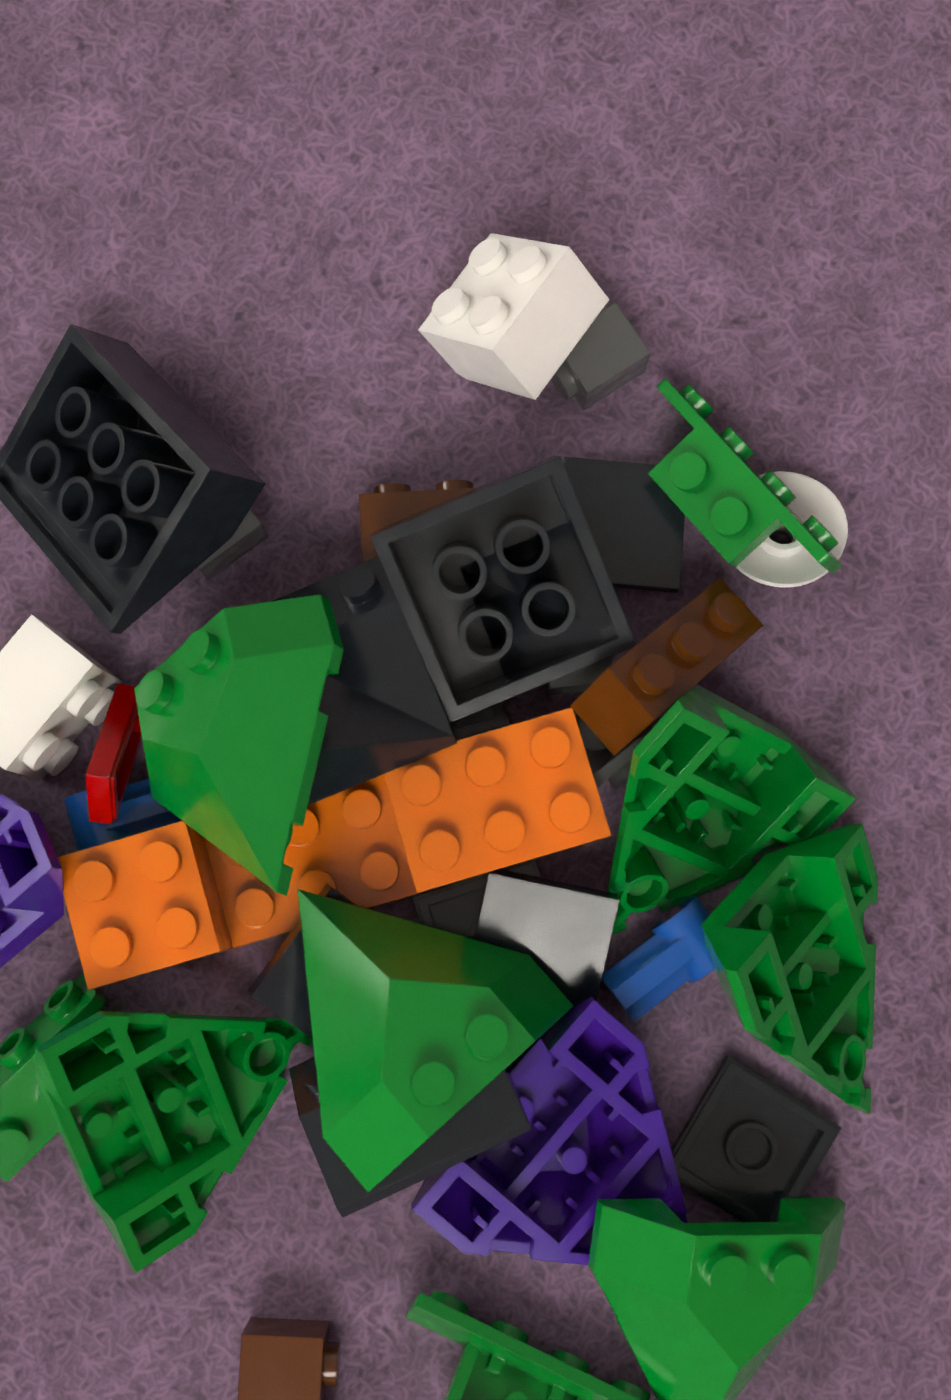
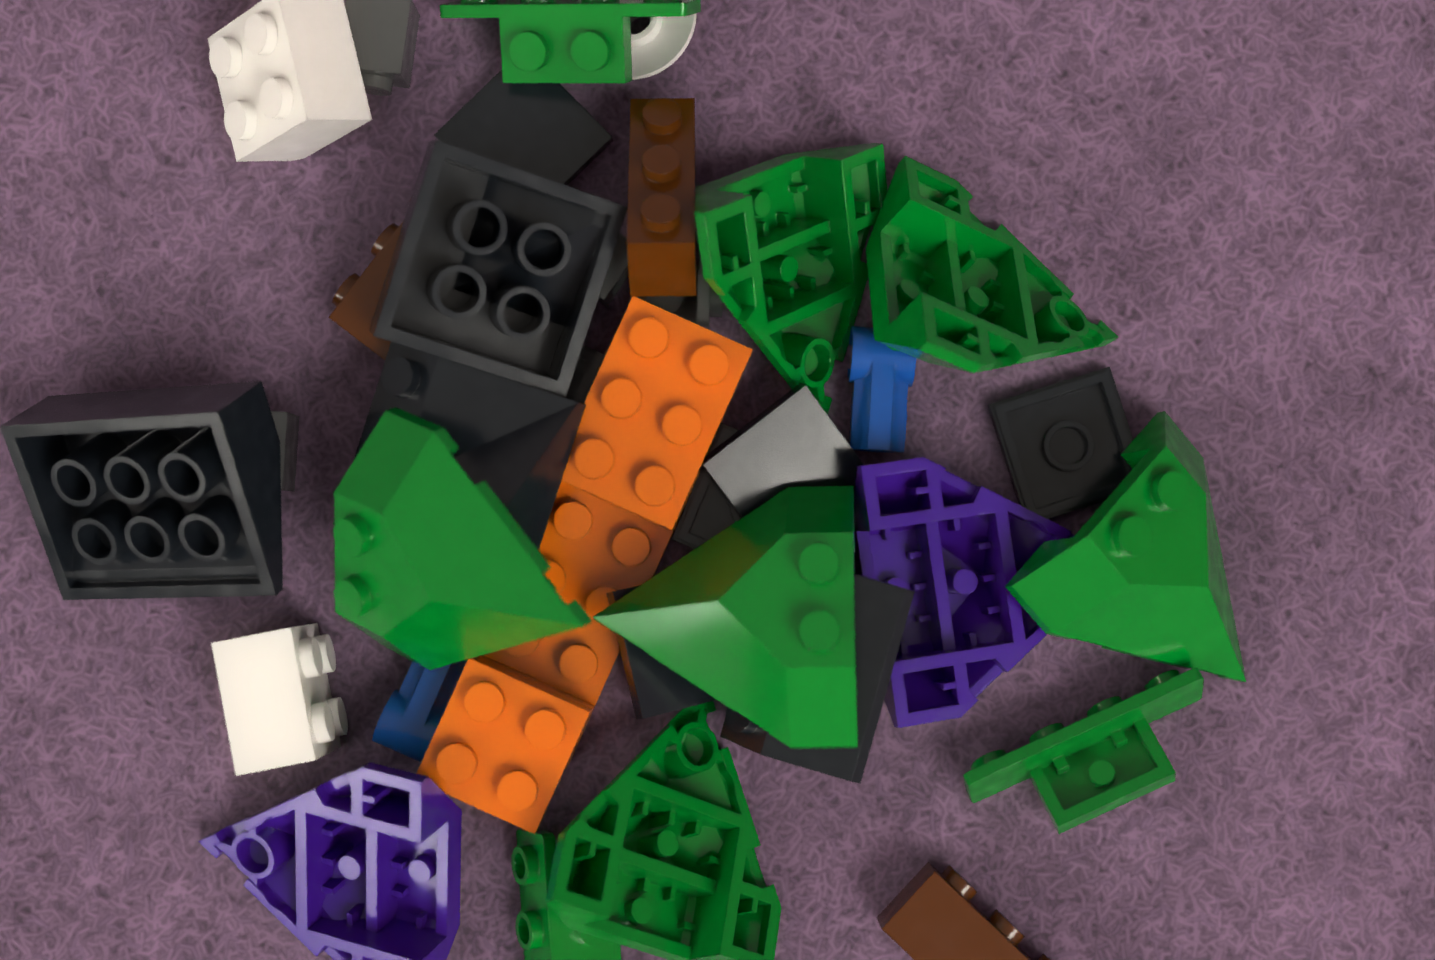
camera: 50 degrees left, 5 degrees up
red tile [85,684,142,824] -> none

